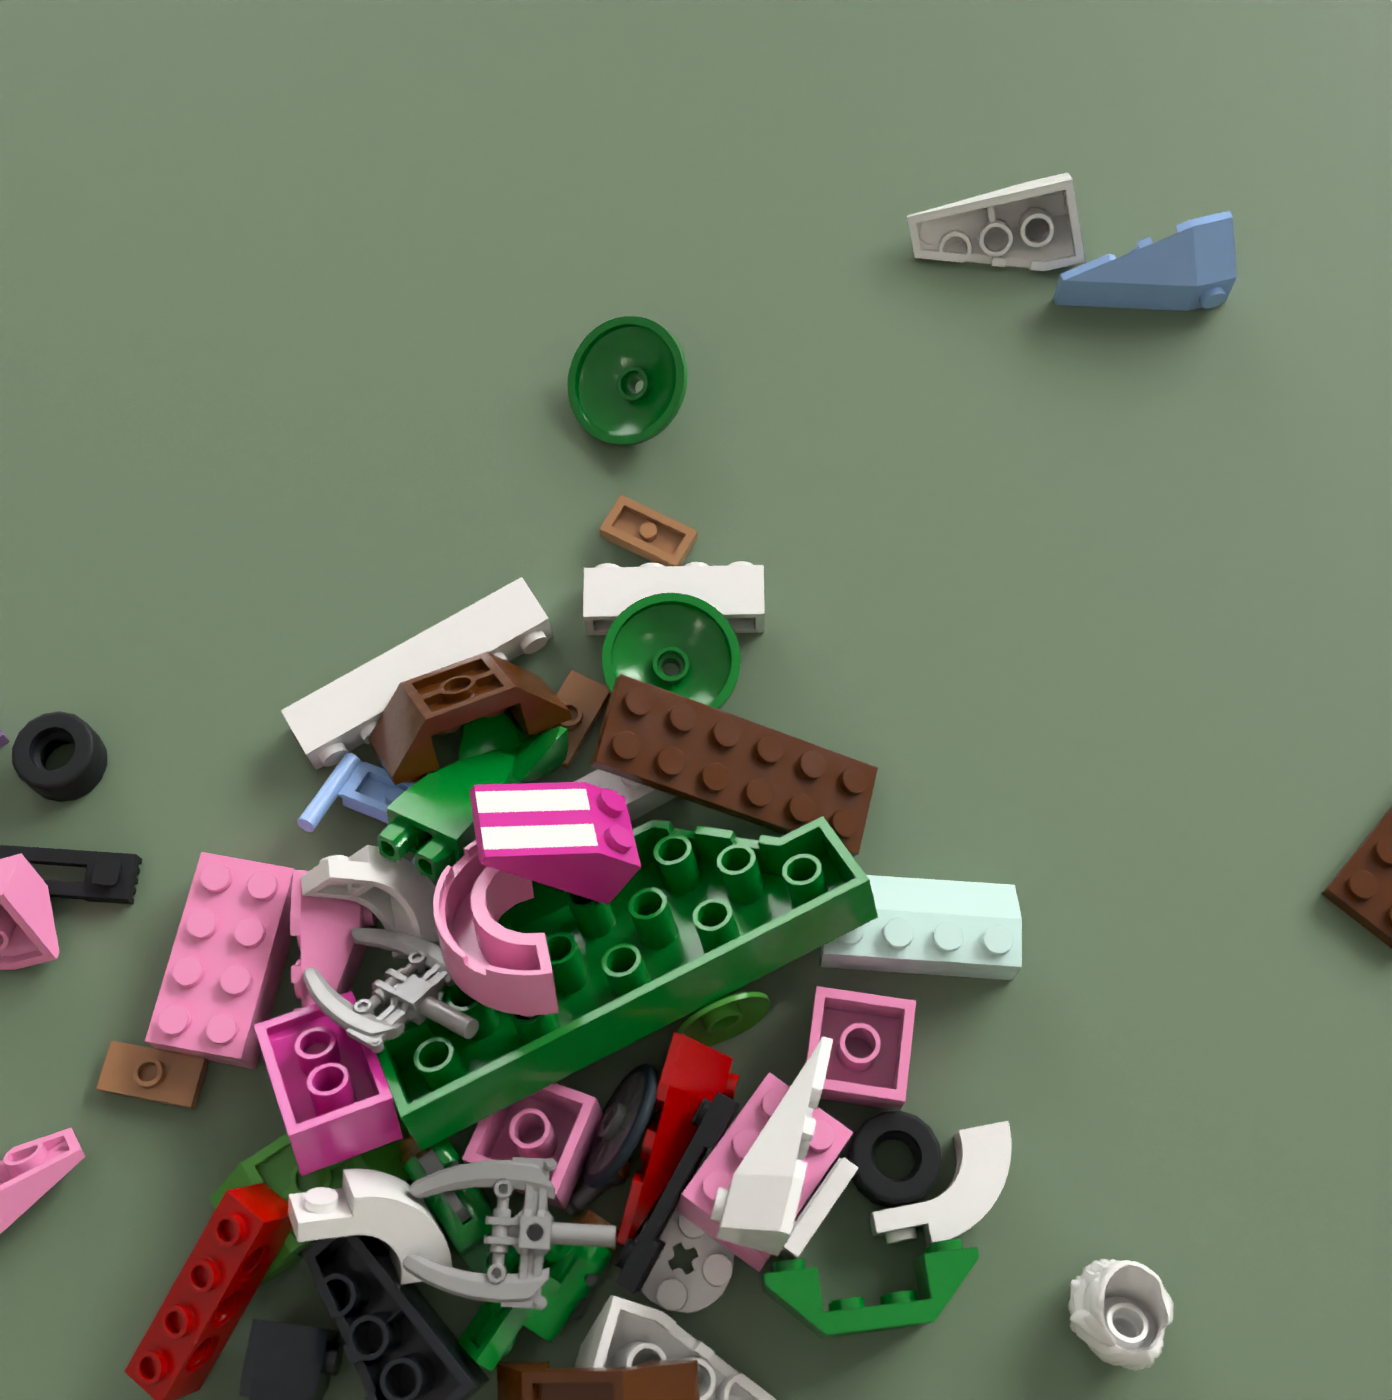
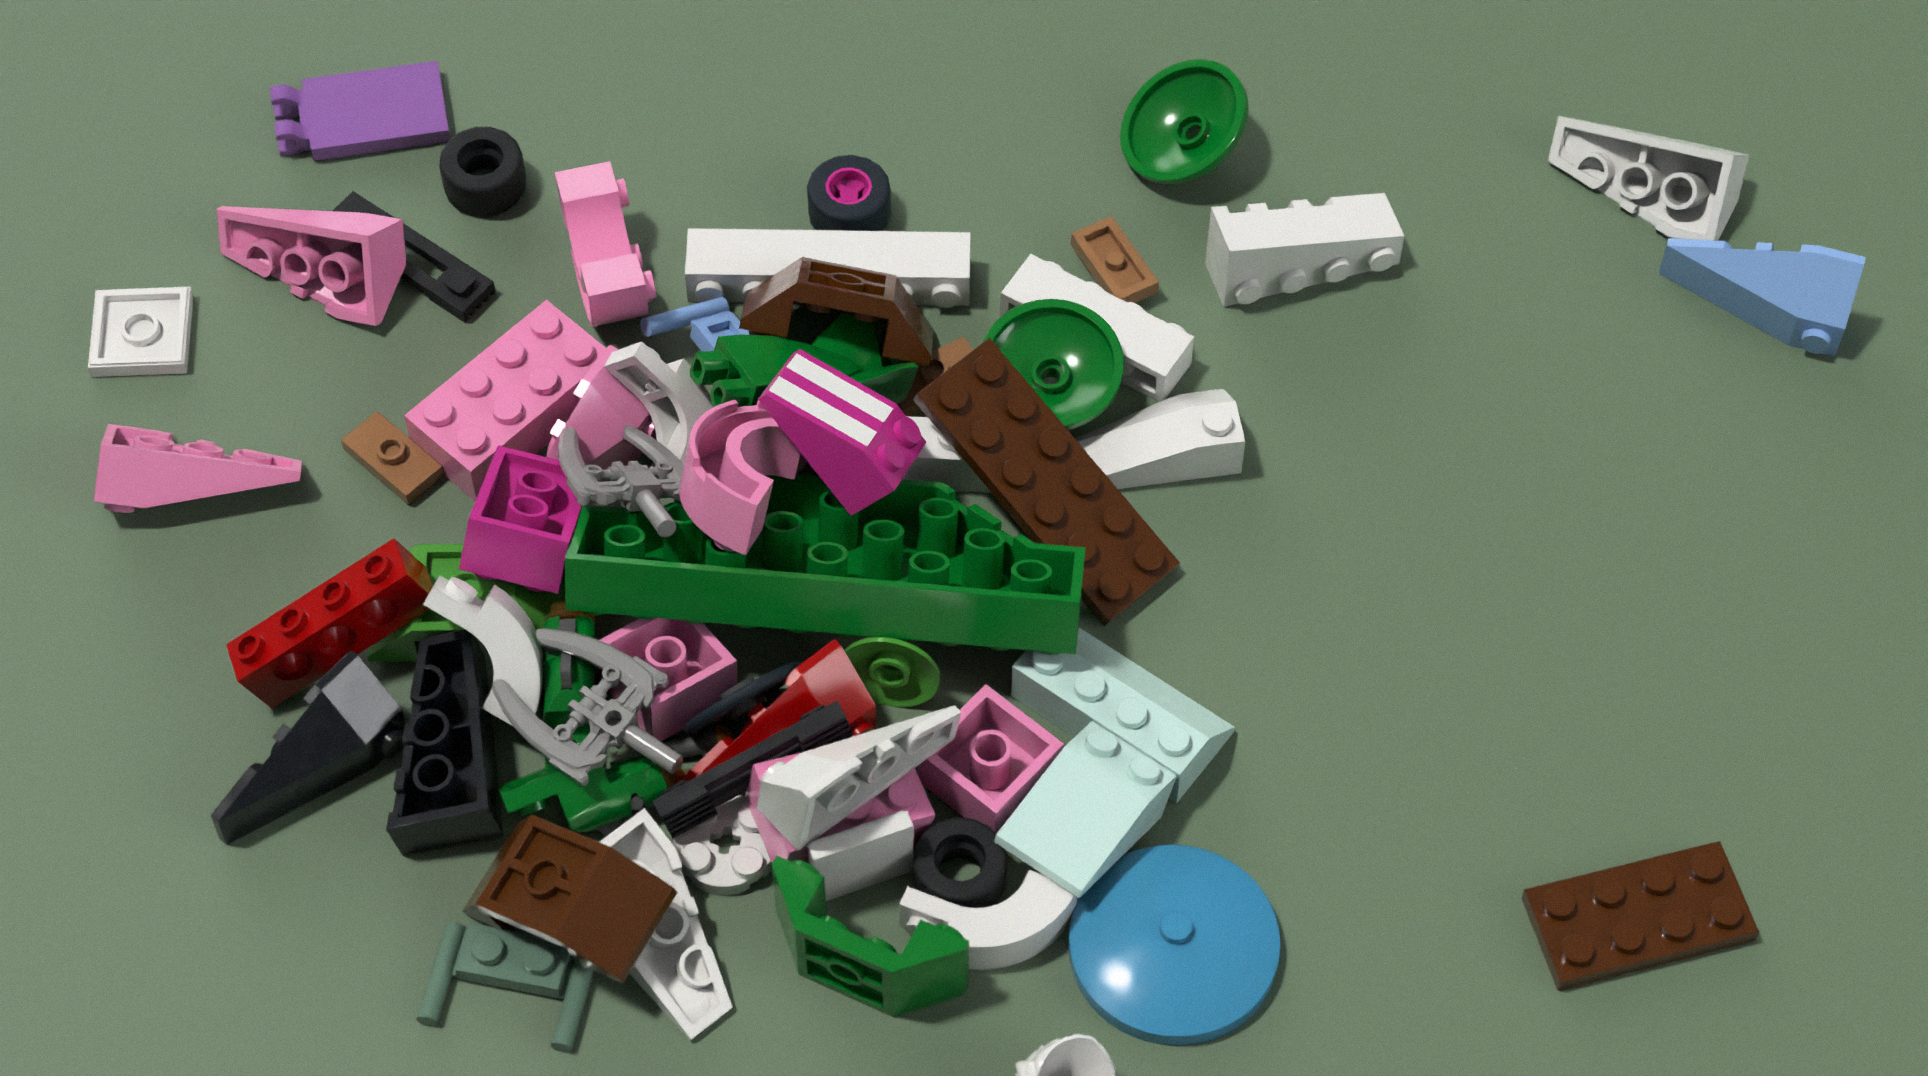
camera: 30 degrees right, 10 degrees down
none -> bright pink brick [555,161,656,327]
none -> black wheel [807,155,891,231]
none -> light aqua slope [994,721,1177,898]
none -> dark azure dish [1068,845,1280,1045]
none -> white wedge [1075,389,1245,489]
none -> white wedge [1205,193,1404,307]

